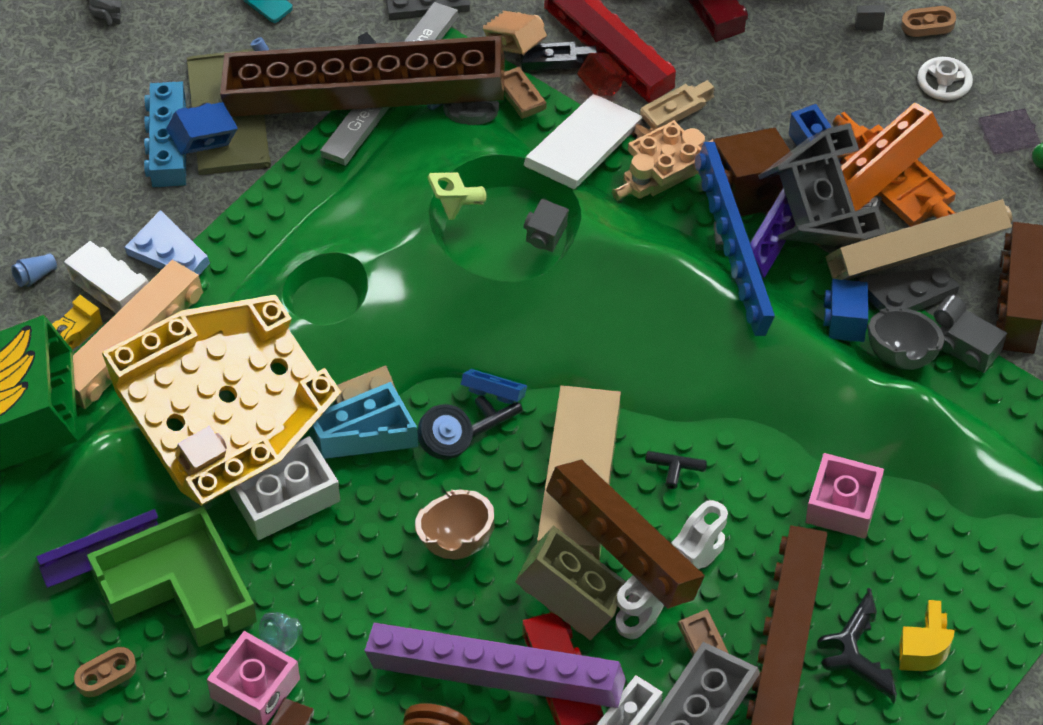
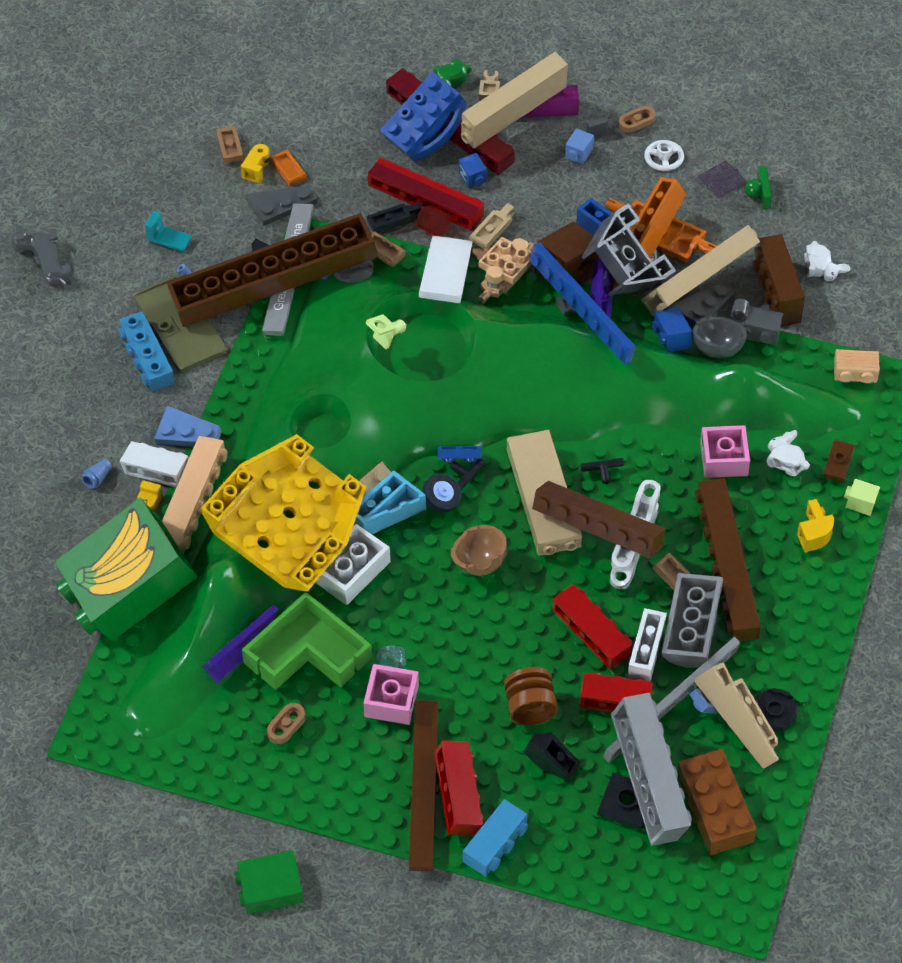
camera: 20 degrees left, 0 degrees up
blue brick [166,102,238,155] -> none
brick [175,425,227,476] -> none
medium lavender brick [365,623,626,708] -> none
light nougat brick [483,10,547,55] -> none
olive brick [515,525,626,641] -> none
dark grey brick [523,199,569,252] -> none
black piece [817,588,897,704] -> none
none -> blue brick [459,153,487,188]
none -> medium blue brick [565,128,594,164]
none -> white animal [767,430,810,476]
none -> reddish brown plate [823,439,855,483]
none -> yellowish green brick [844,479,880,516]

